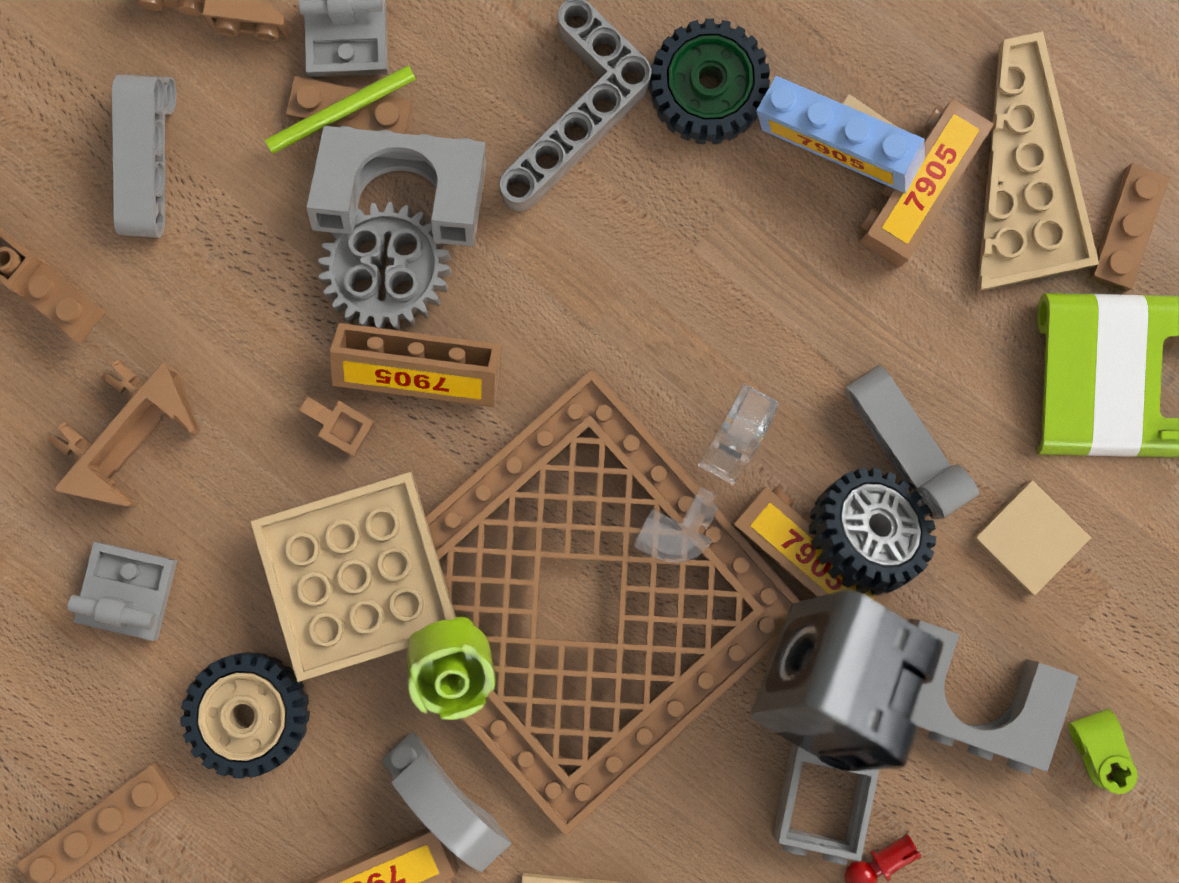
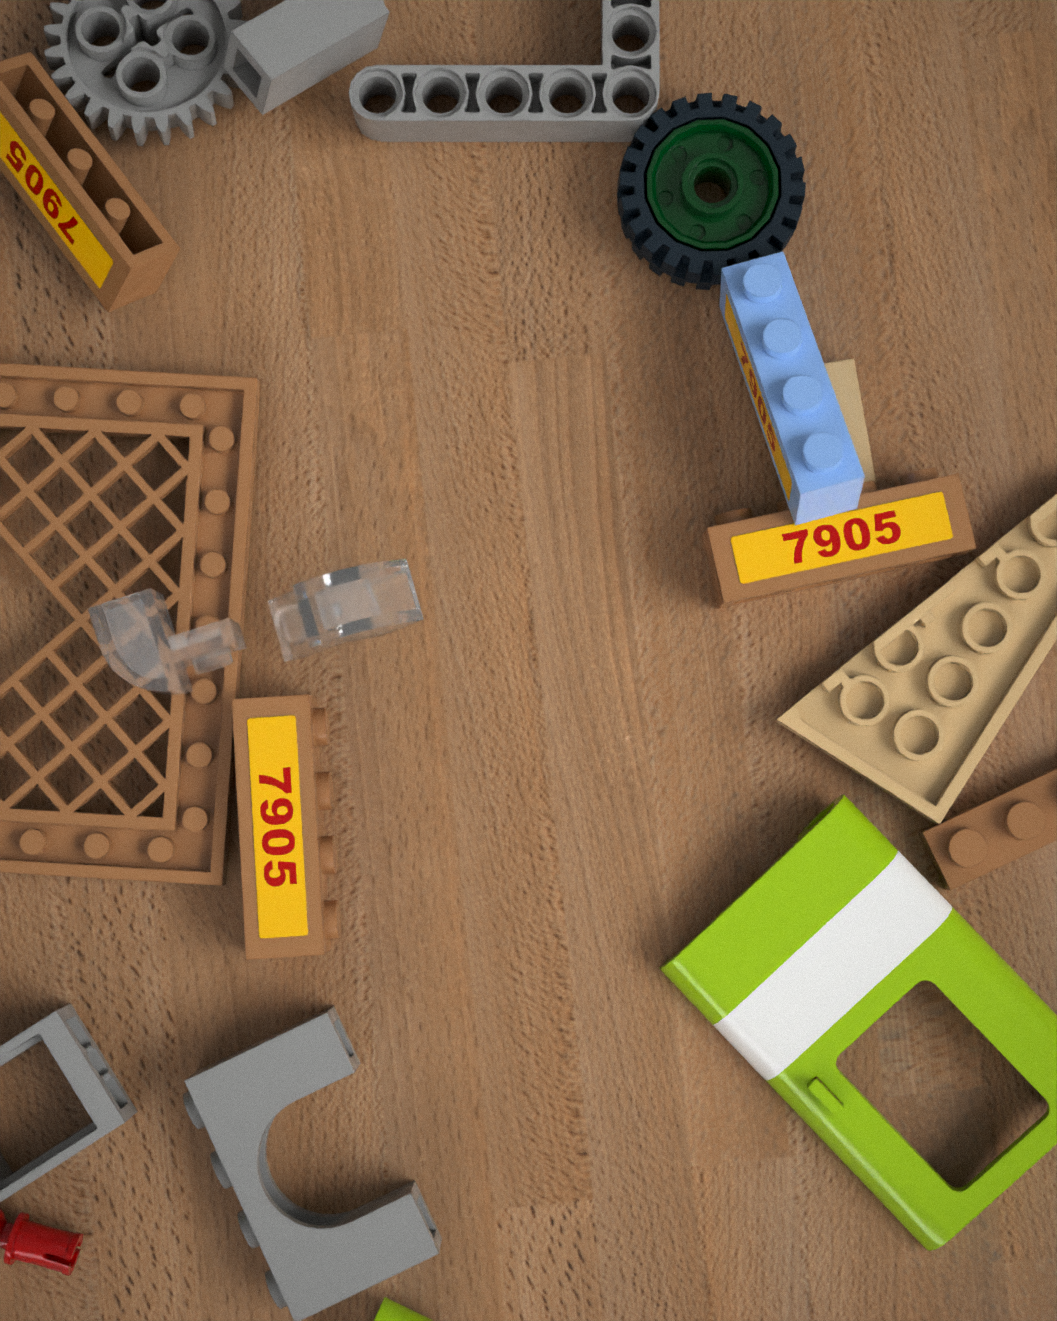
camera: 50 degrees right, 0 degrees up
piece [751,590,944,771] -> none
wheel [809,468,936,595] -> none
light grey beam [844,365,979,519] -> none
tan tile [972,480,1091,596] -> none

